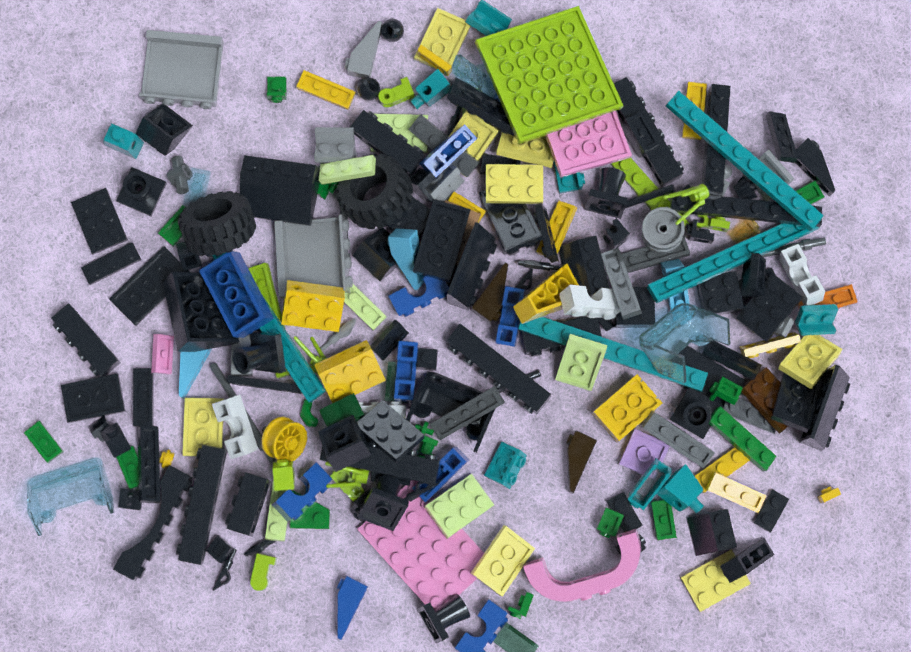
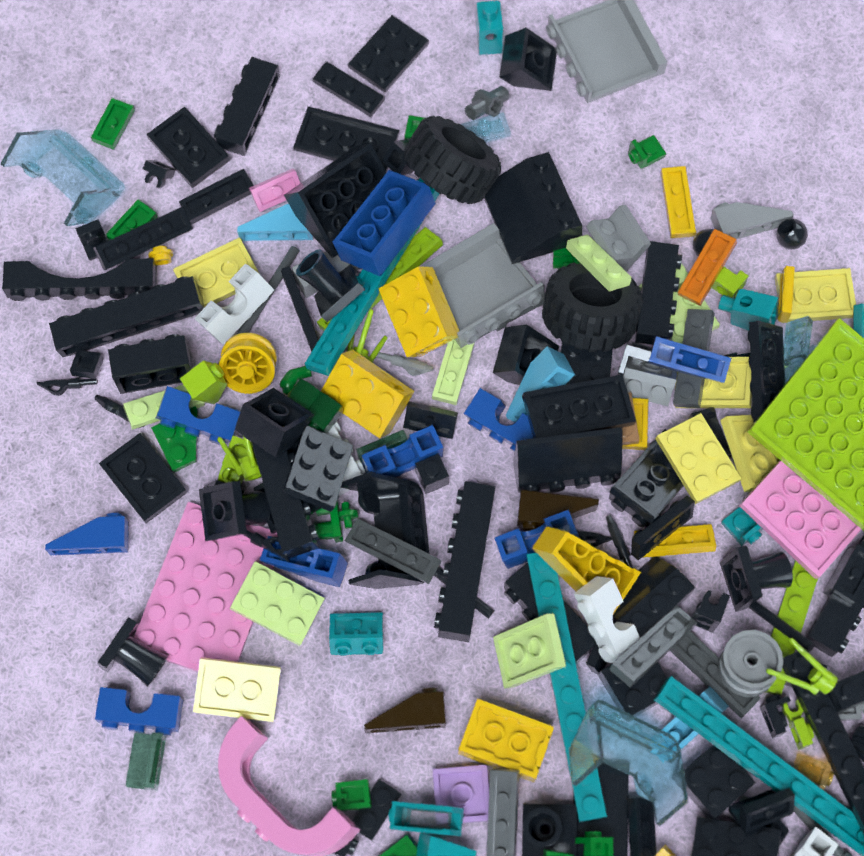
camera: 65 degrees right, 10 degrees down
black brick [100,423,131,458] -> none
black plant [116,167,167,217] -> none
lime leg [250,554,277,591] -> none
green bracket [507,592,534,619] -> none
none -> black plate [99,433,187,524]
none -> orange plate [678,229,737,306]

